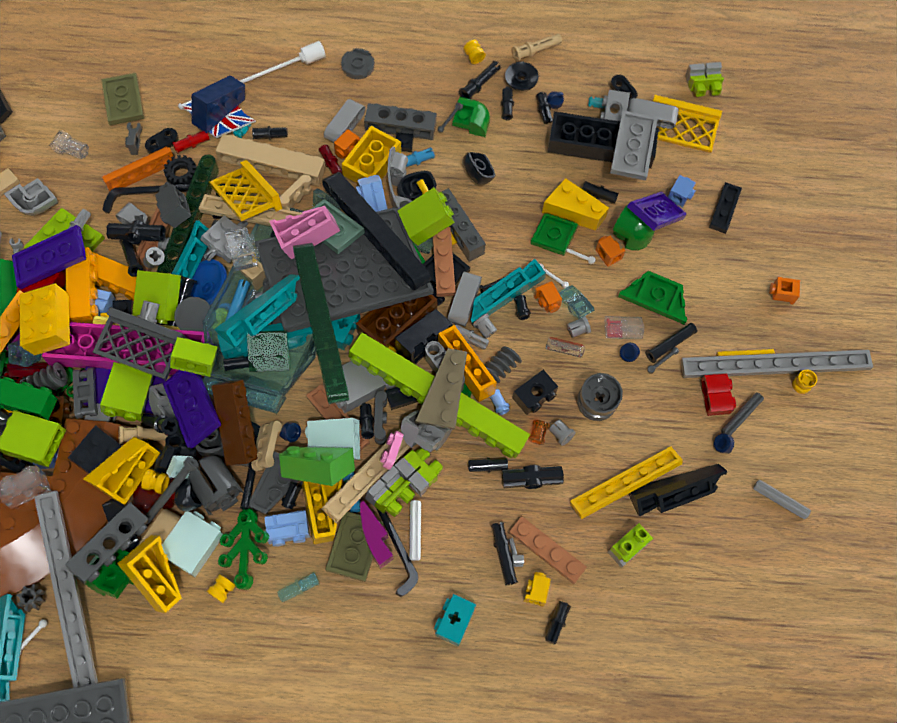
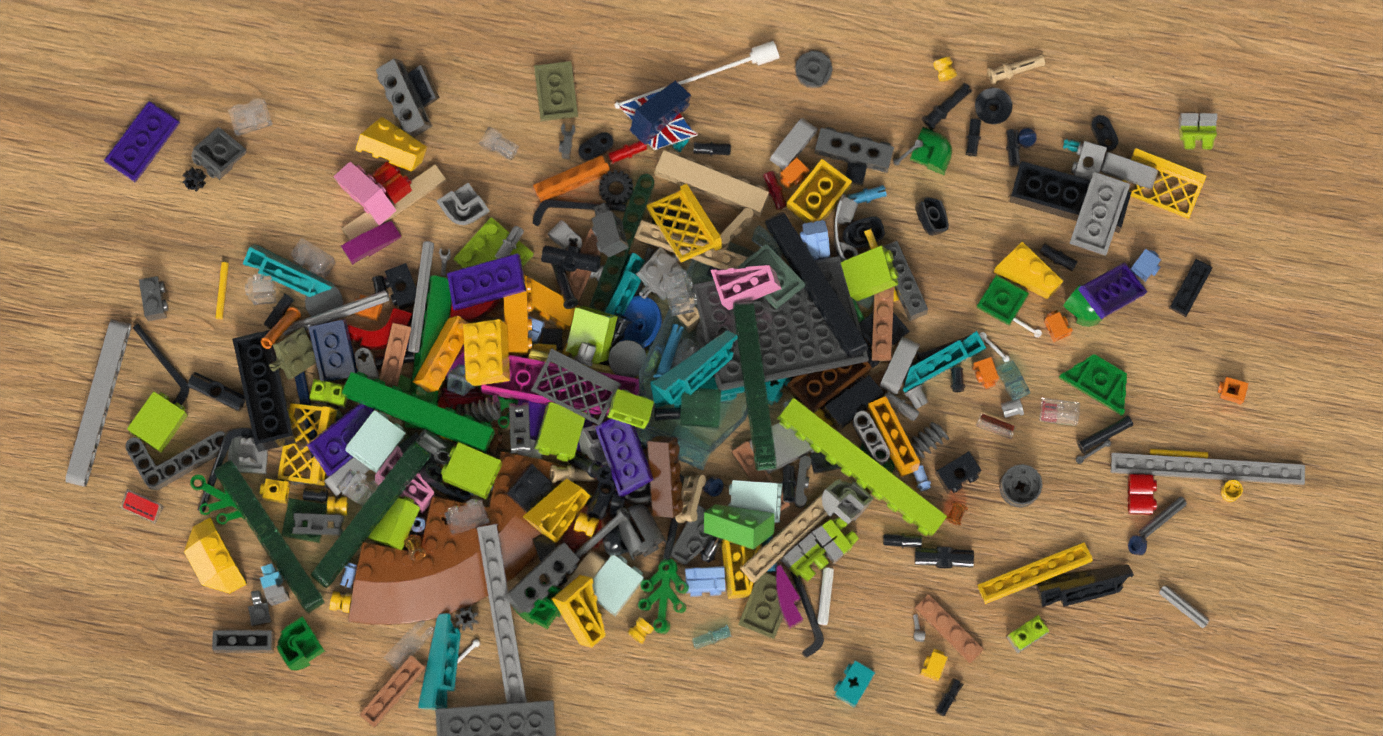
camera: 10 degrees right, 10 degrees up
light grey bush [143,247,165,268] -> none
light aqua plate [166,456,193,478] -> none
bright pink plate [380,431,404,470] -> none
dark tan wing [415,348,467,430] -> none
black pin [491,522,518,586] -> none
light grey bush [549,419,576,446] -> none
dark blue tile [620,342,640,362] -> none

